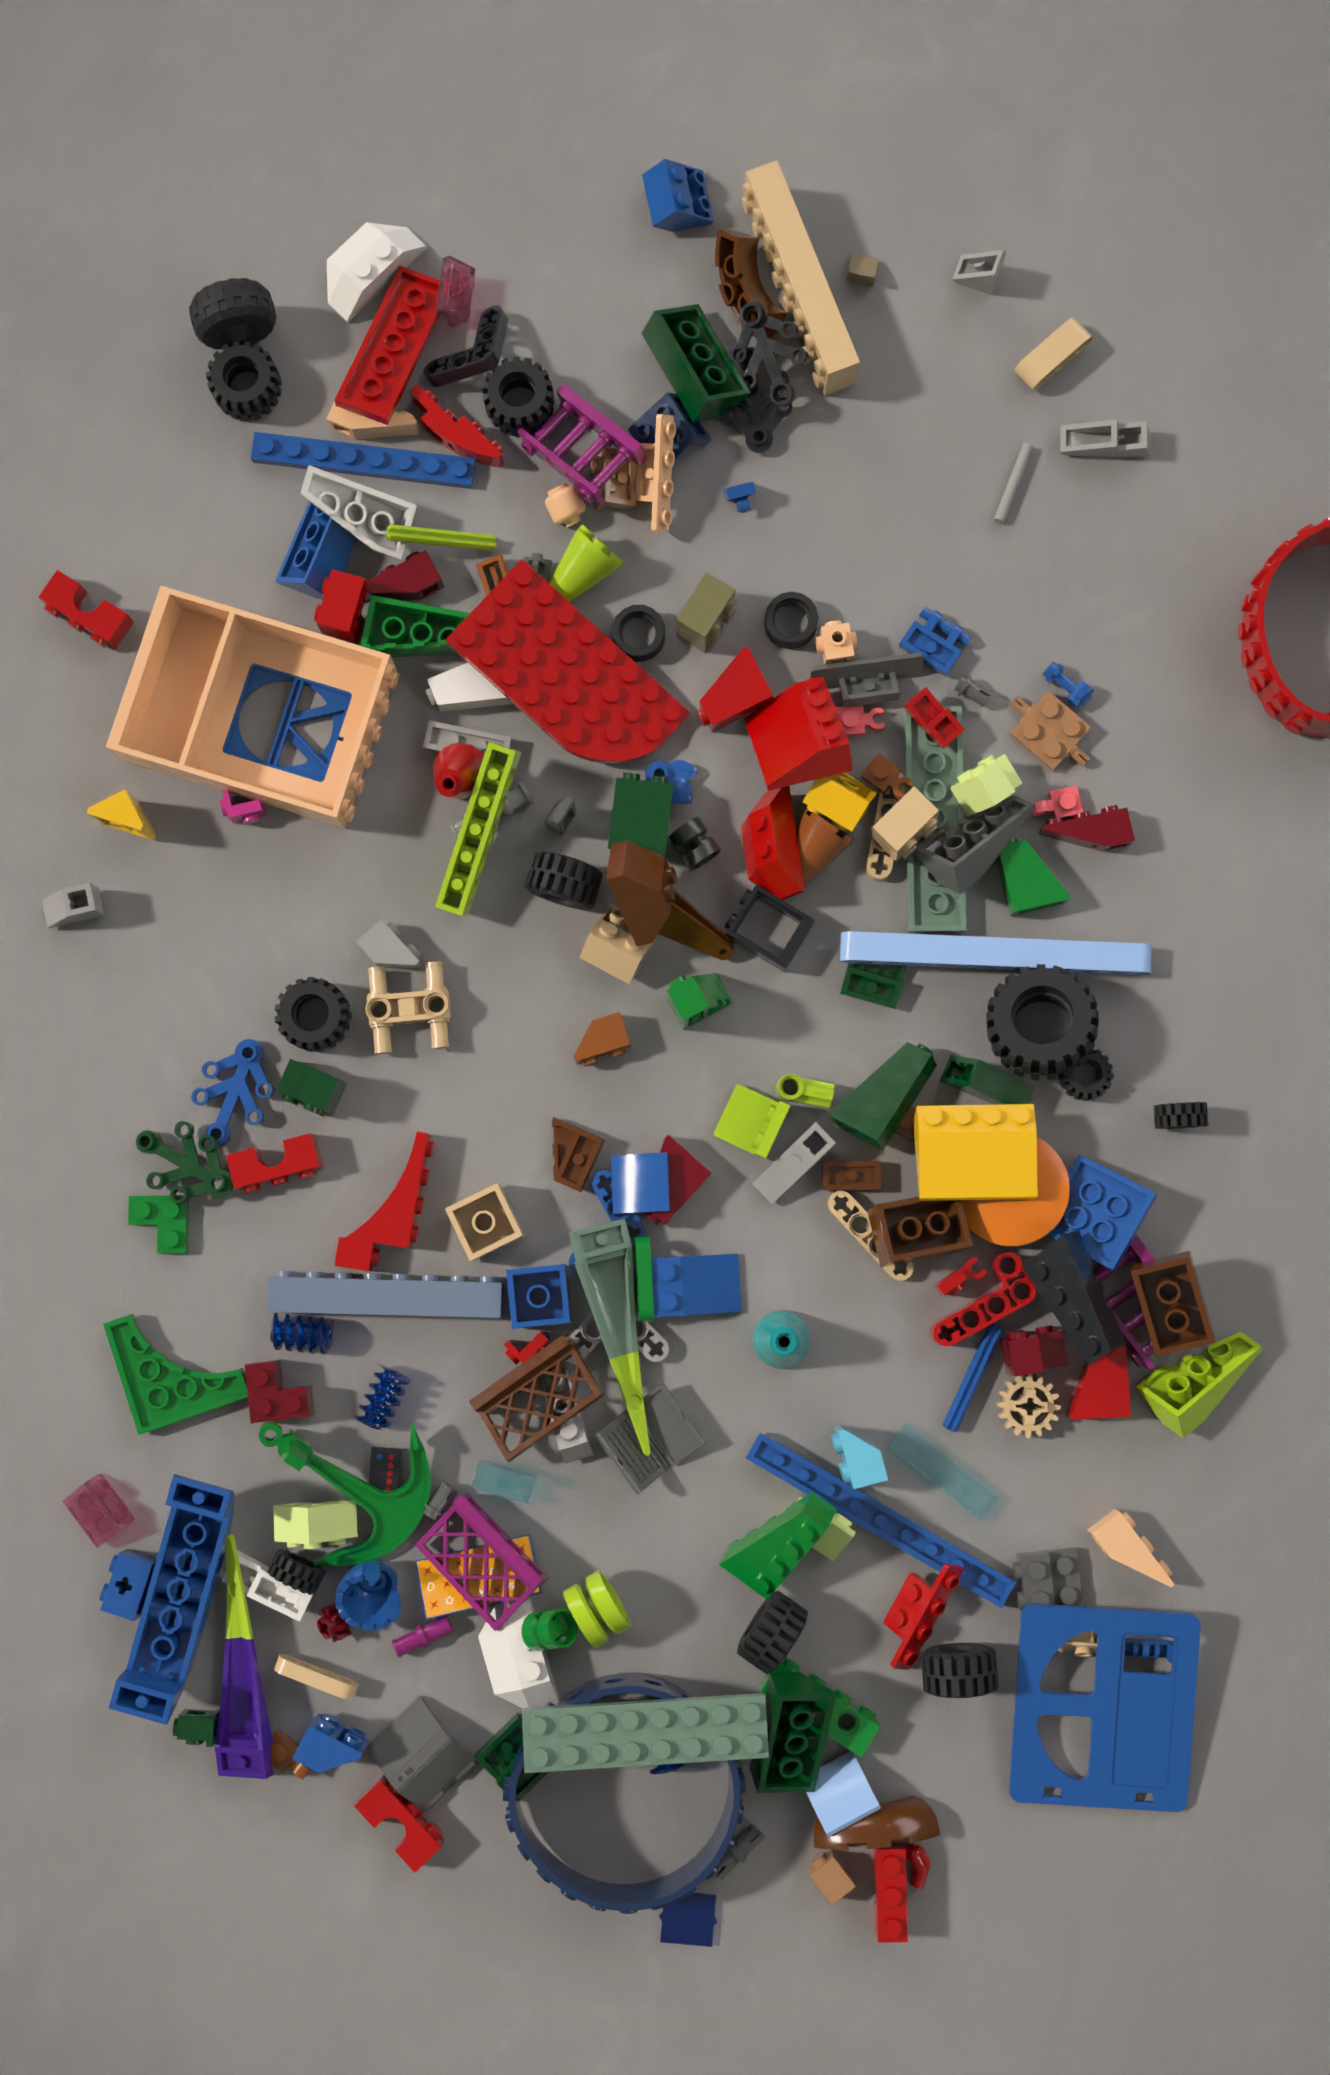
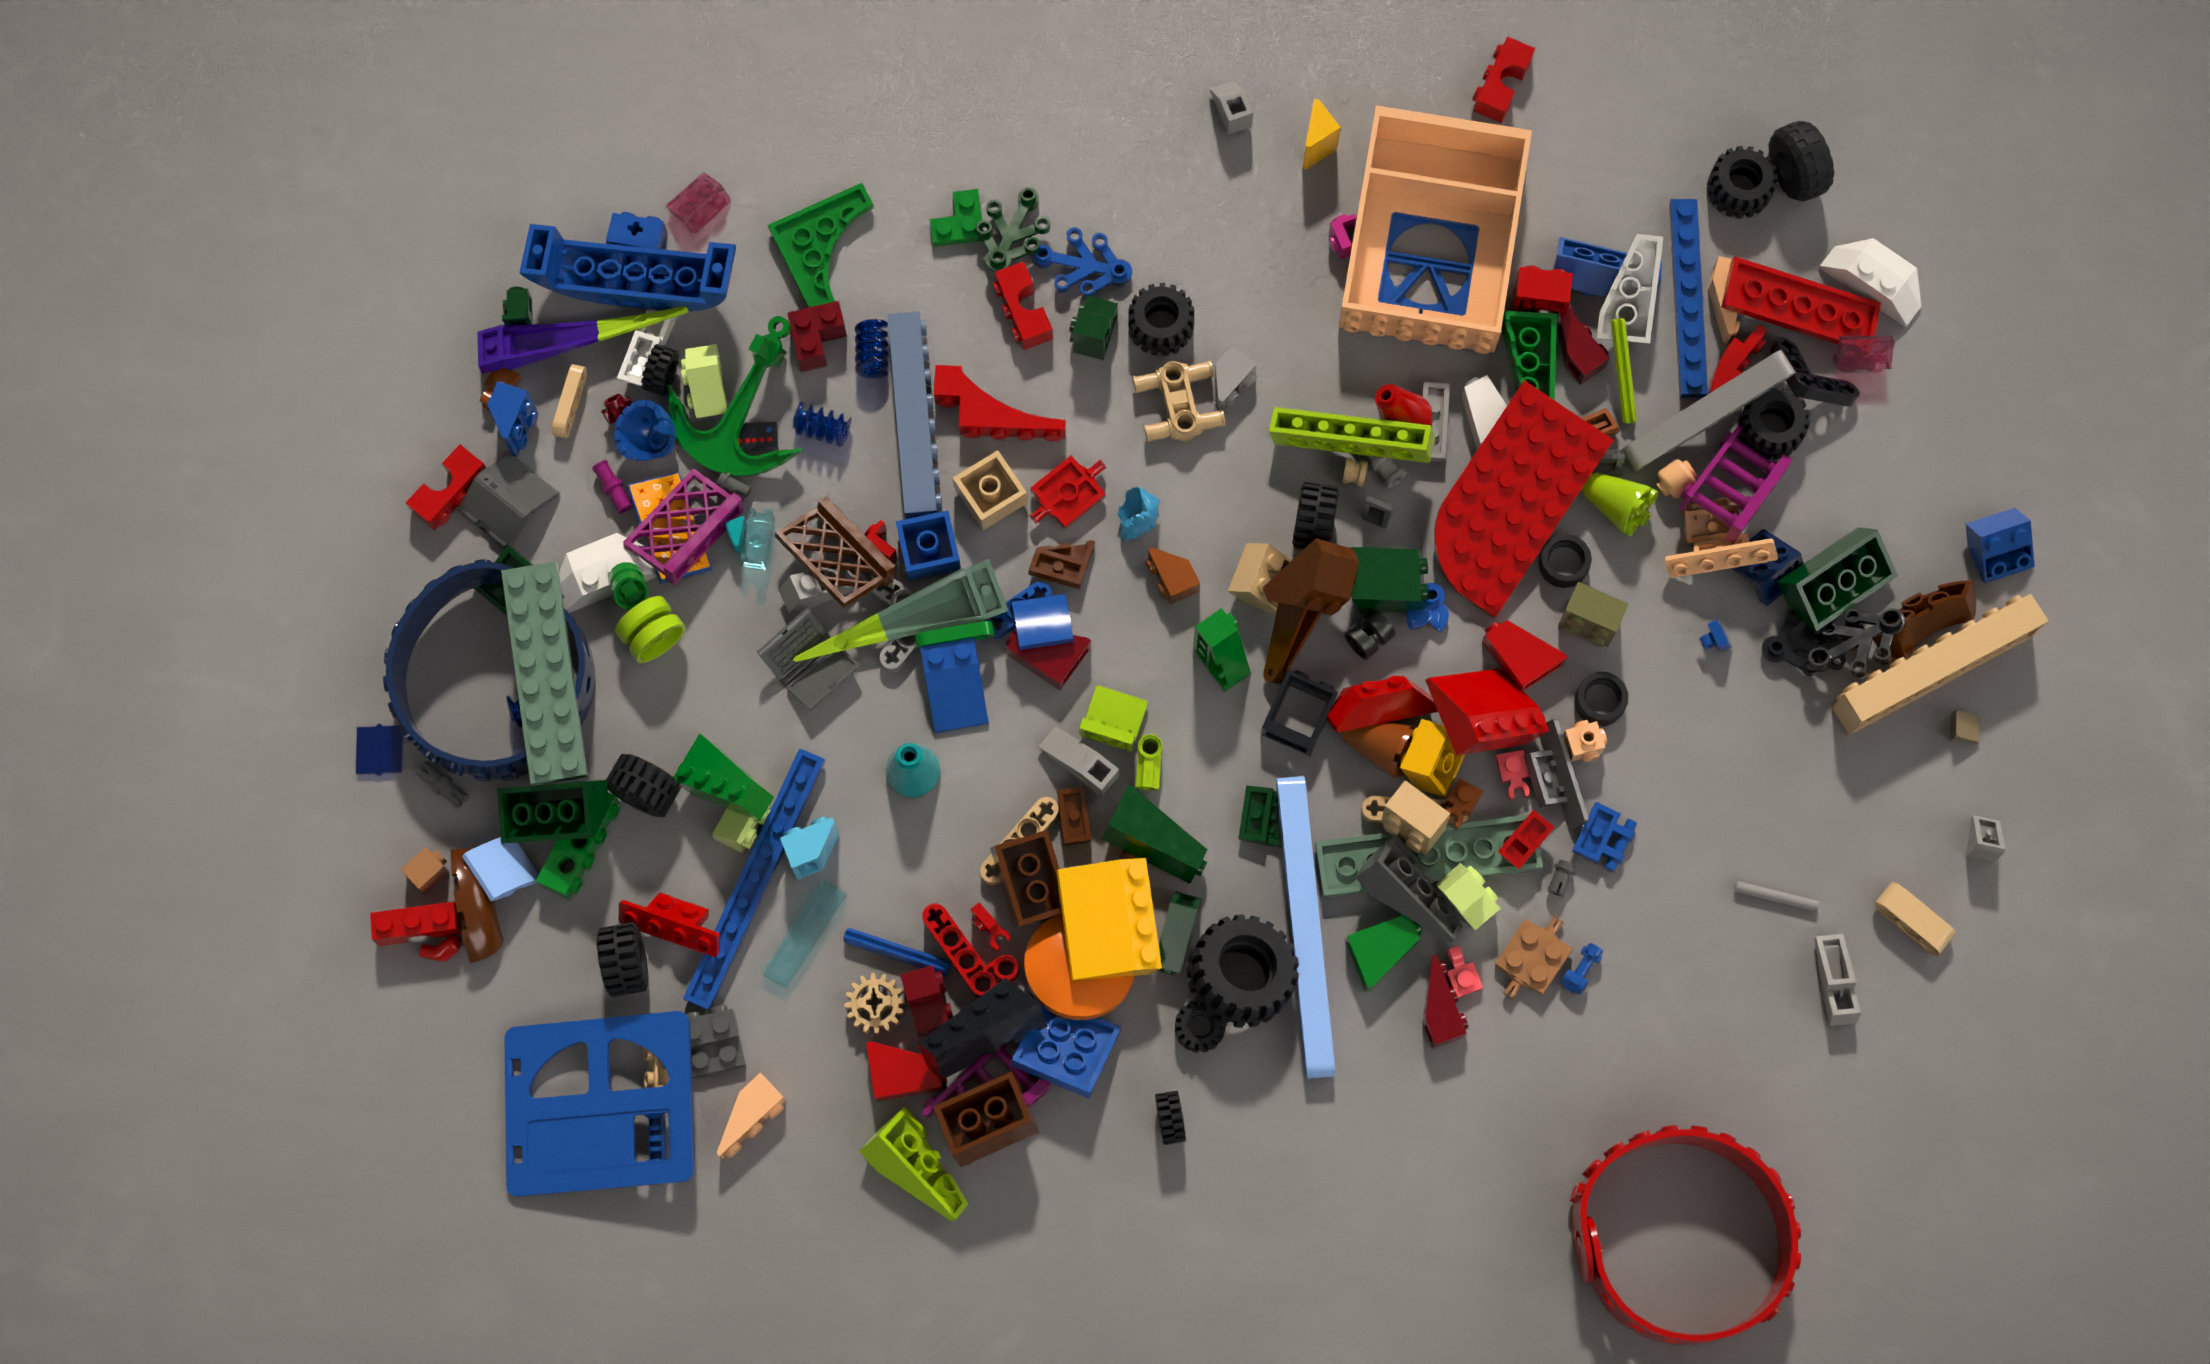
camera: 80 degrees right, 10 degrees down
none -> teal slope [725,516,747,554]
none -> red plate [1029,455,1106,529]
none -> dark azure hair [1117,486,1160,541]
none -> tan wheel [1342,458,1368,487]
none -> light grey beam [1621,350,1796,473]

